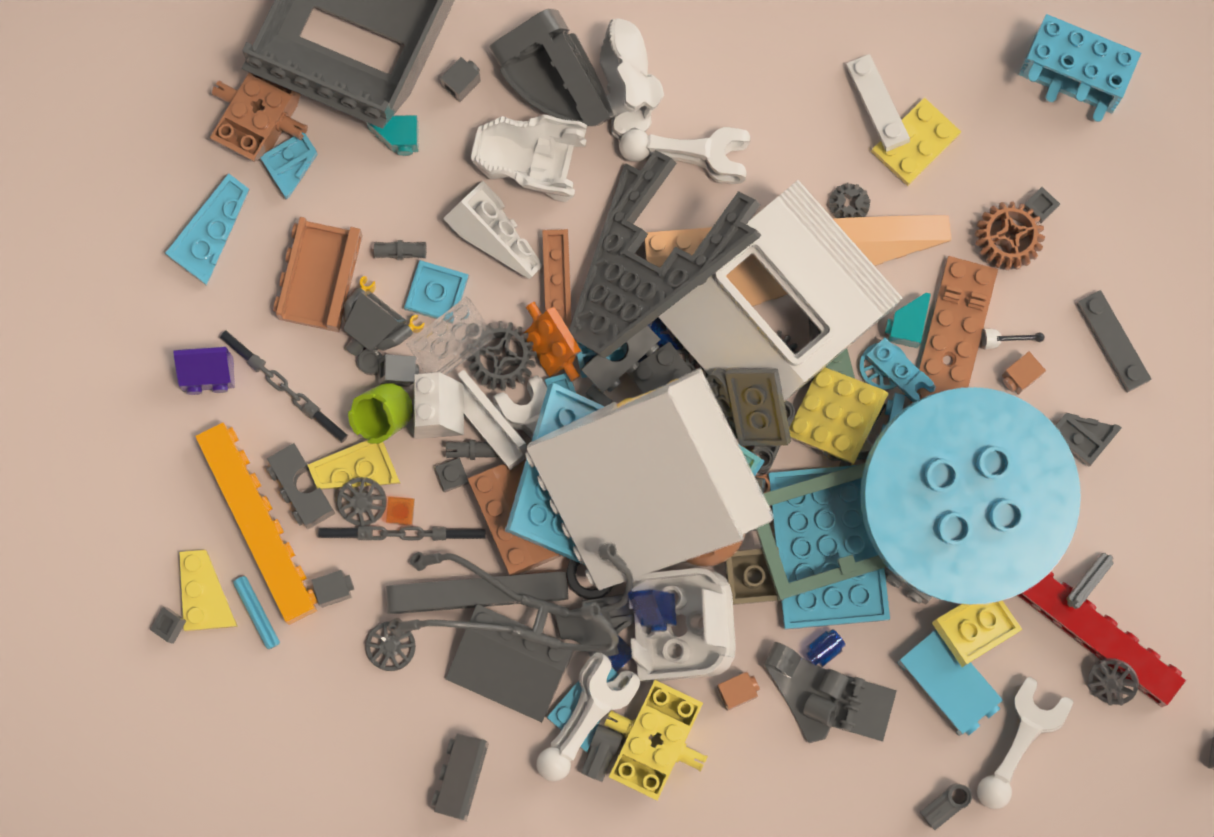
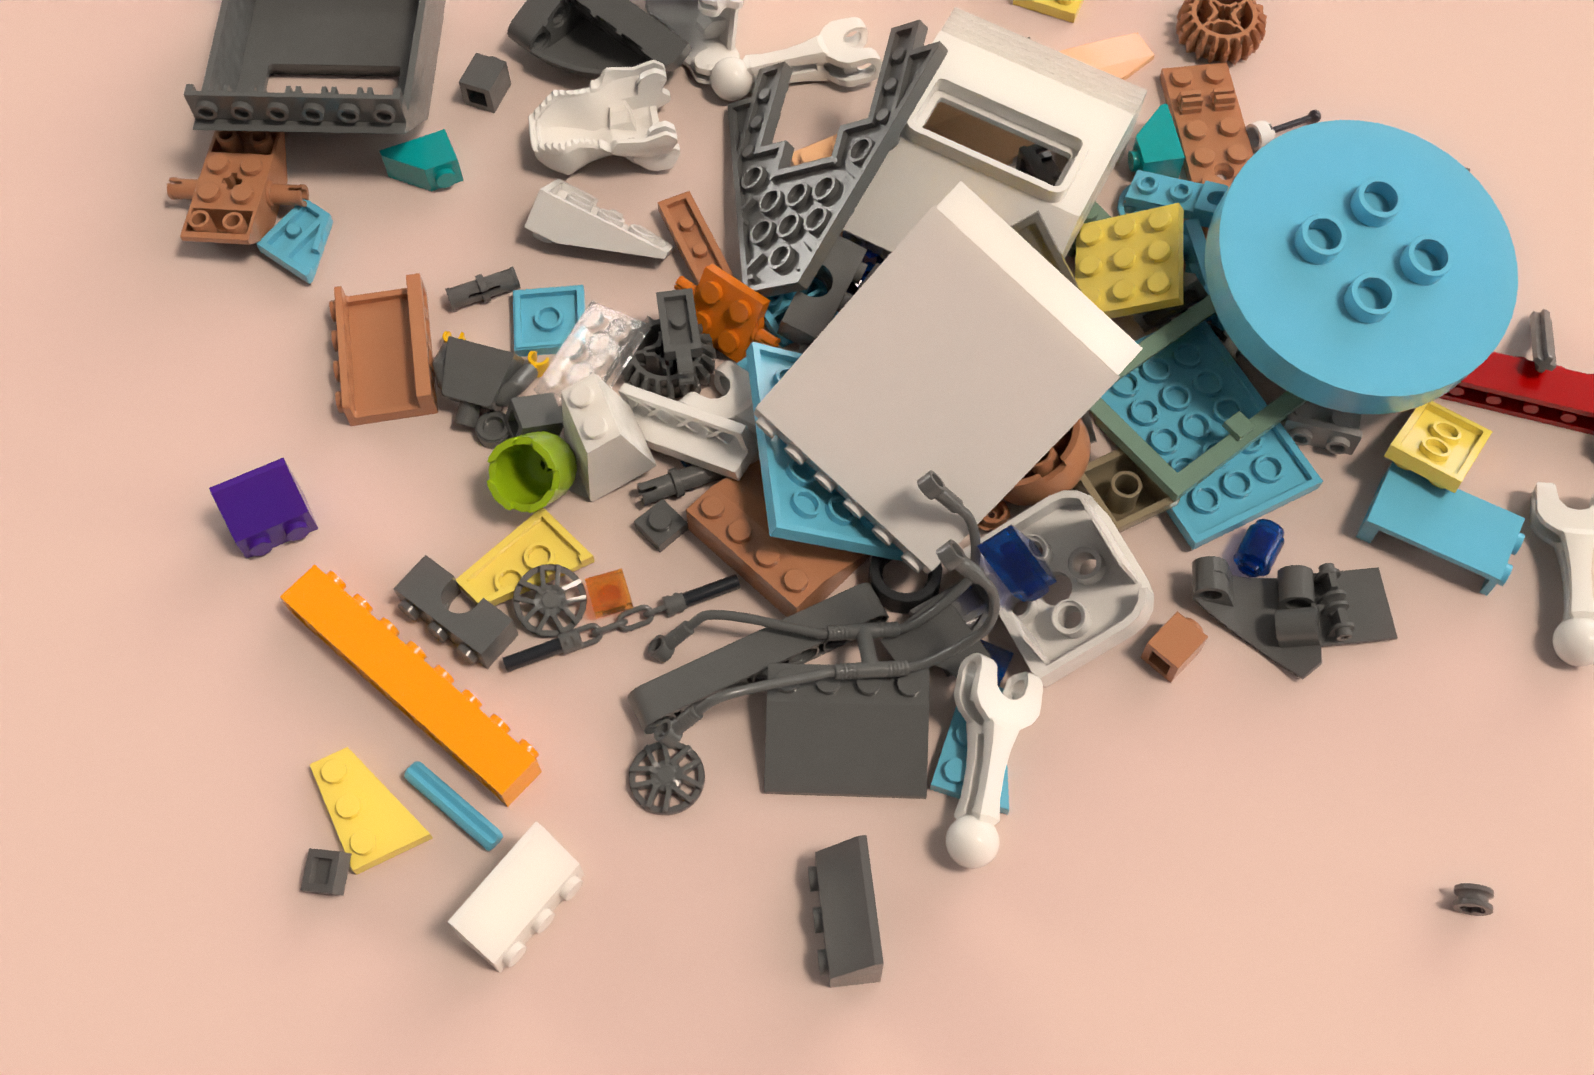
camera: 20 degrees left, 15 degrees down
medium azure wing [165,174,249,286] -> none
piece [220,330,348,443] -> none
dark grey brick [311,570,355,608] -> none
dark grey piece [581,724,624,782] -> none
light yellow slope [604,680,708,801] -> none
dark grey piece [920,784,972,830] -> none
dark grey plate [1077,290,1152,393] -> none
none -> white slope [448,822,584,973]
none -> dark grey plate [656,288,702,385]

